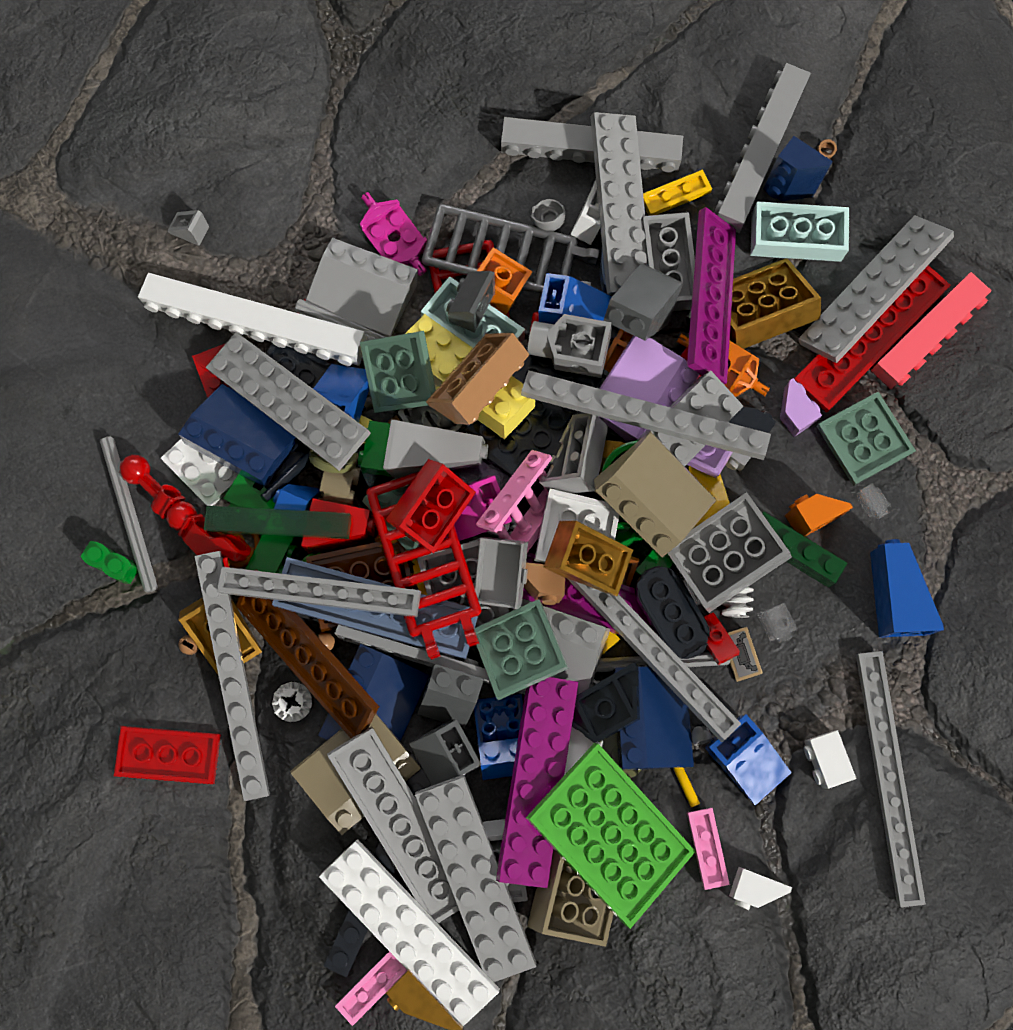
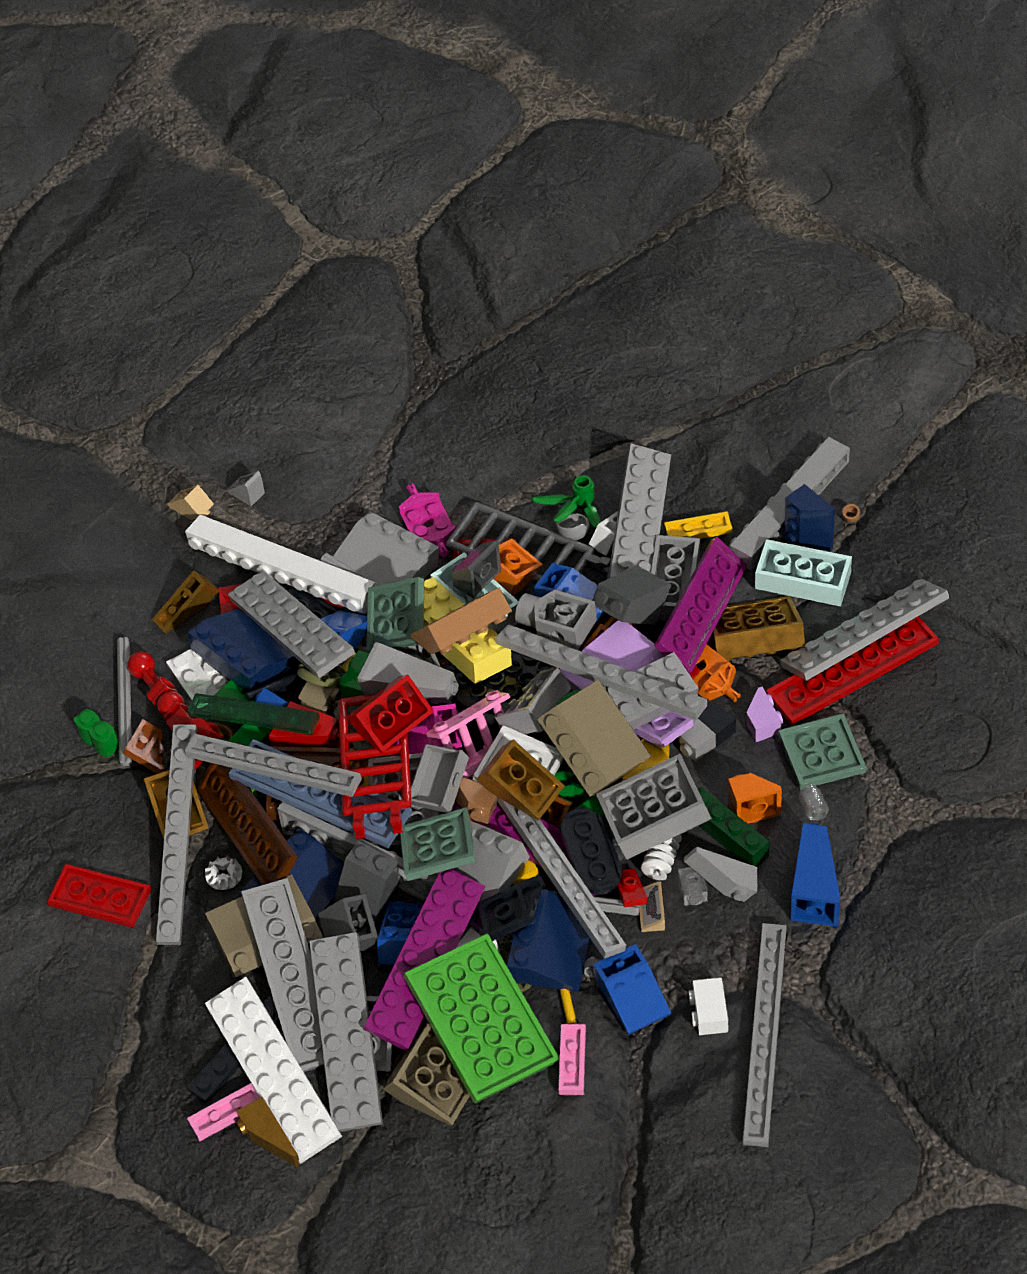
camera: 20 degrees right, 25 degrees down
medium nougat hinge [179,635,199,655] -> none
light grey brick [501,117,683,172] -> none
white slope [729,867,792,910] -> none
coral brick [871,272,992,389] -> none
none -> dark orange wing [122,719,164,774]
none -> pearl gold slope [152,570,220,634]
none -> tan slope [167,485,214,520]
none -> green plant [532,475,601,528]
none -> light grey slope [684,847,757,902]

